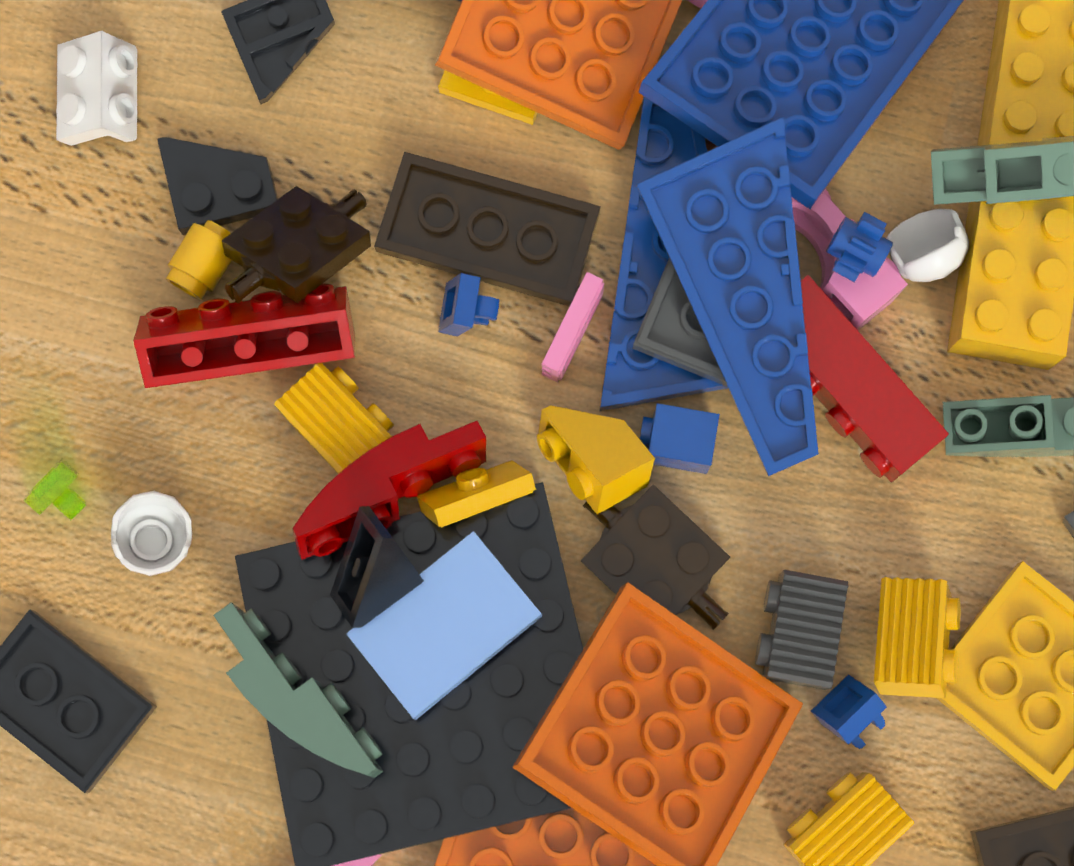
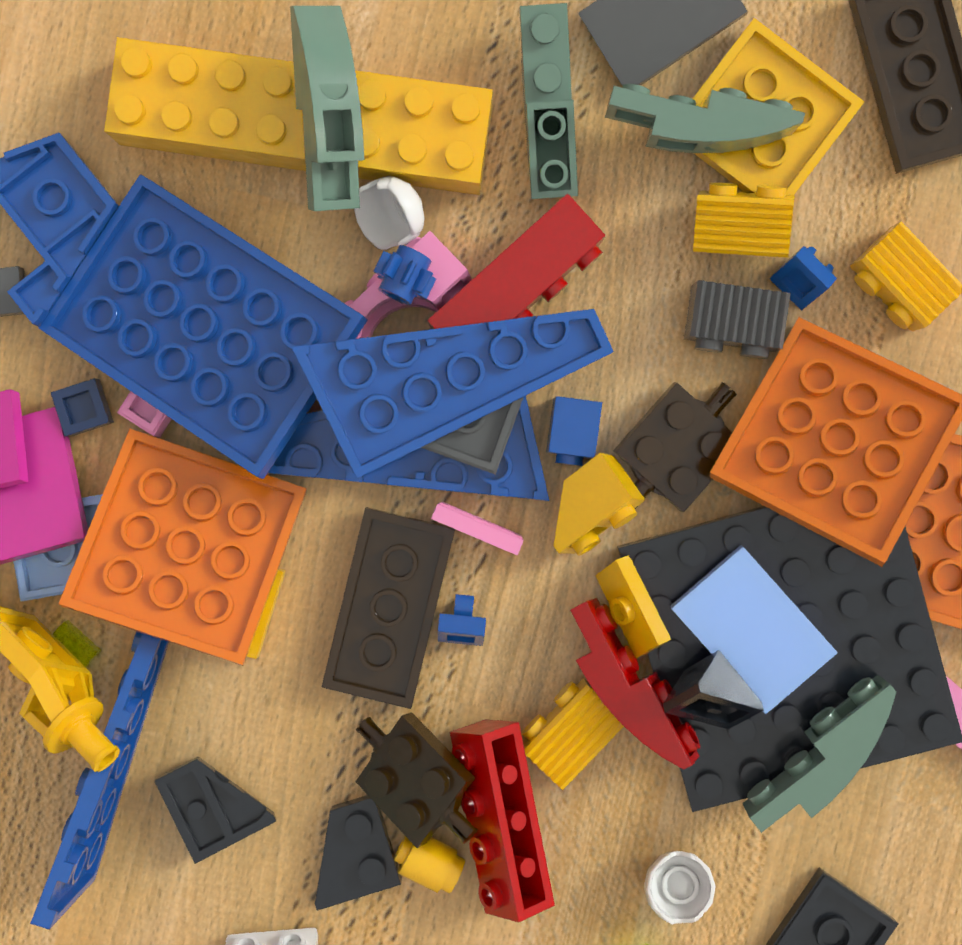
camera: 90 degrees left, 10 degrees up
none -> sand green slope [605,84,805,153]

